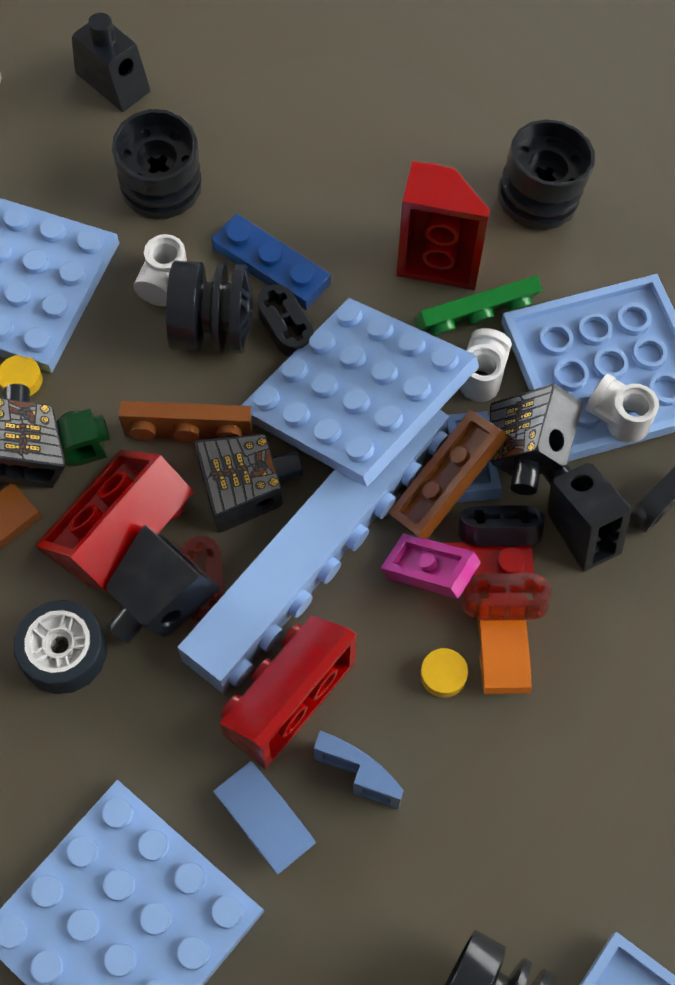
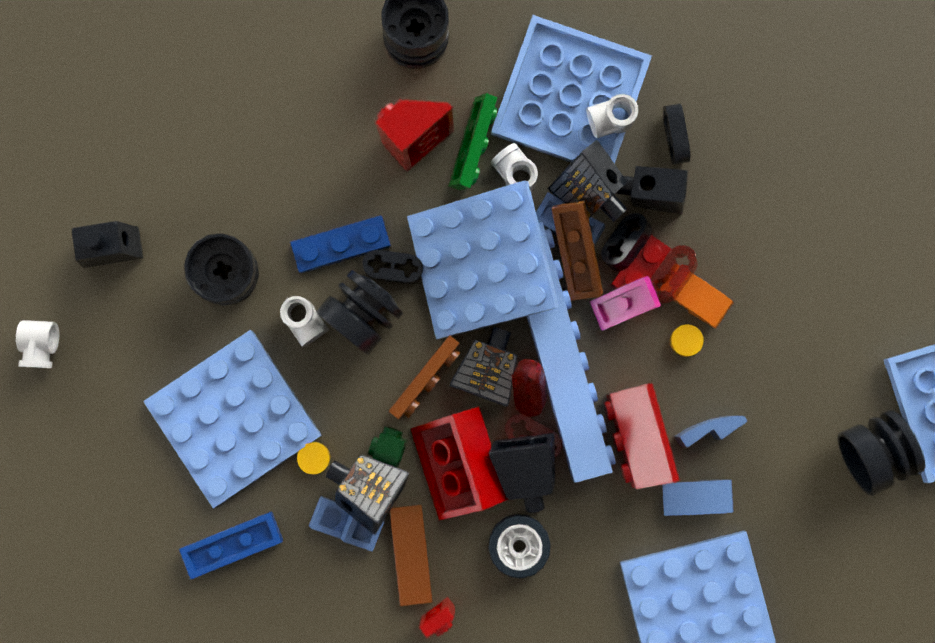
camera: 50 degrees left, 20 degrees up
none -> clear red beam [512,359,547,417]

